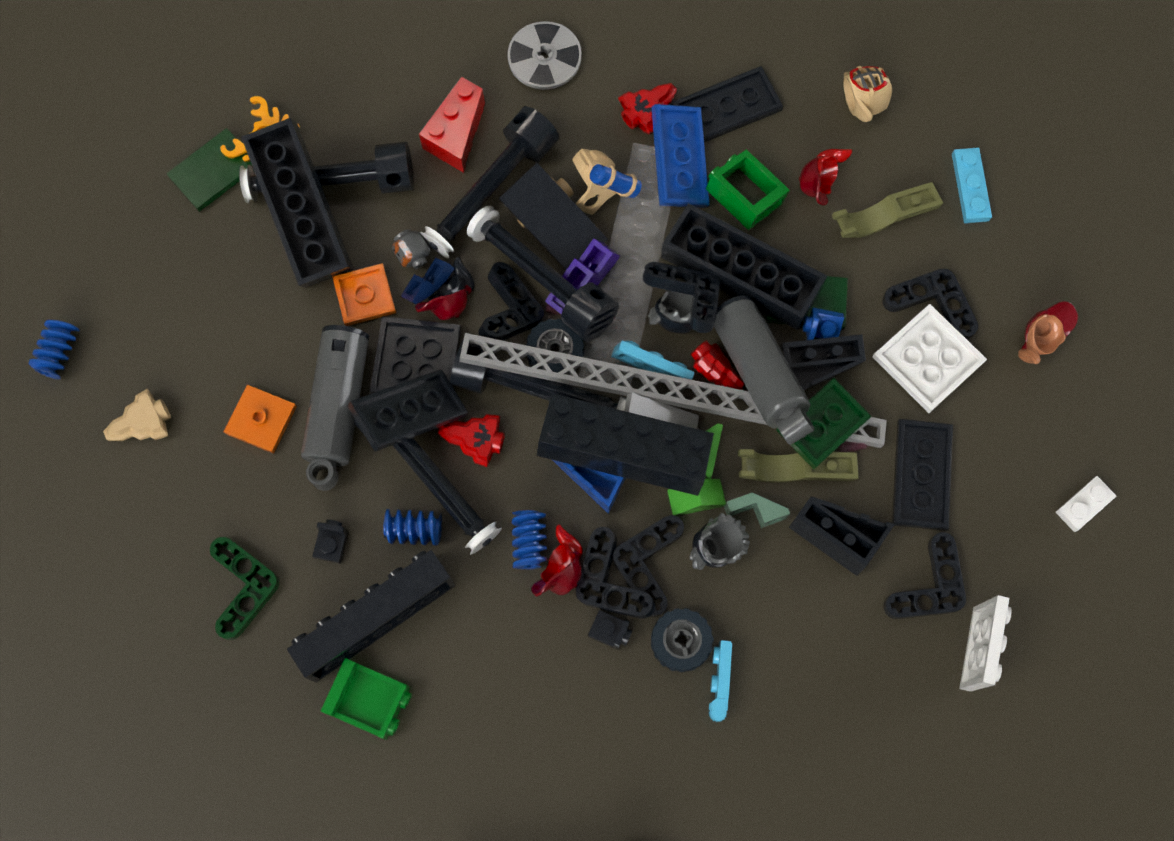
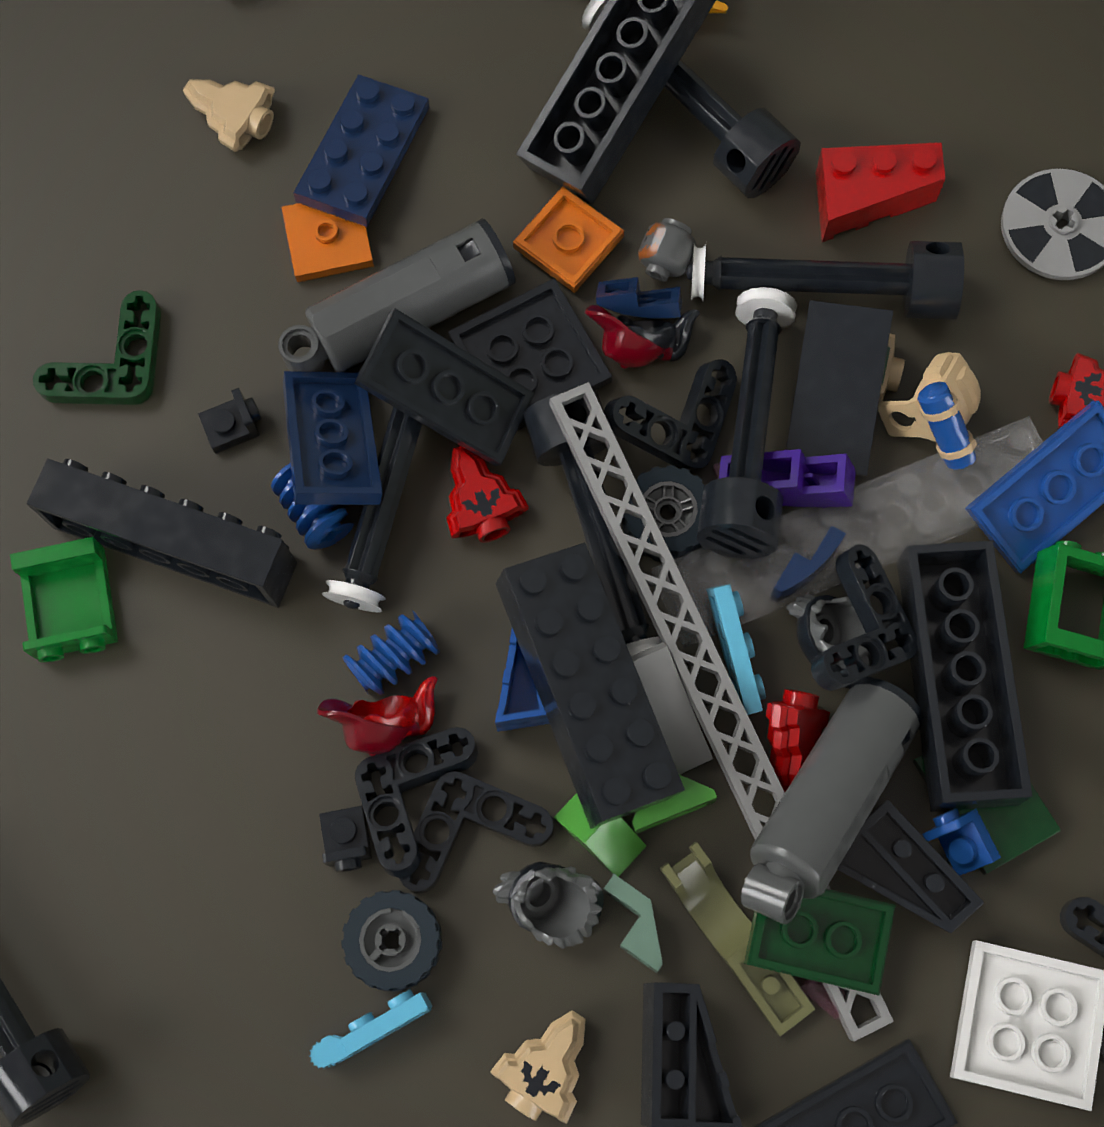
camera: 60 degrees right, 0 degrees up
none -> dark blue plate [283,371,382,505]
none -> dark blue plate [293,74,429,227]
none -> tan rock [490,1010,586,1124]
none -> dark blue slope [770,525,847,603]

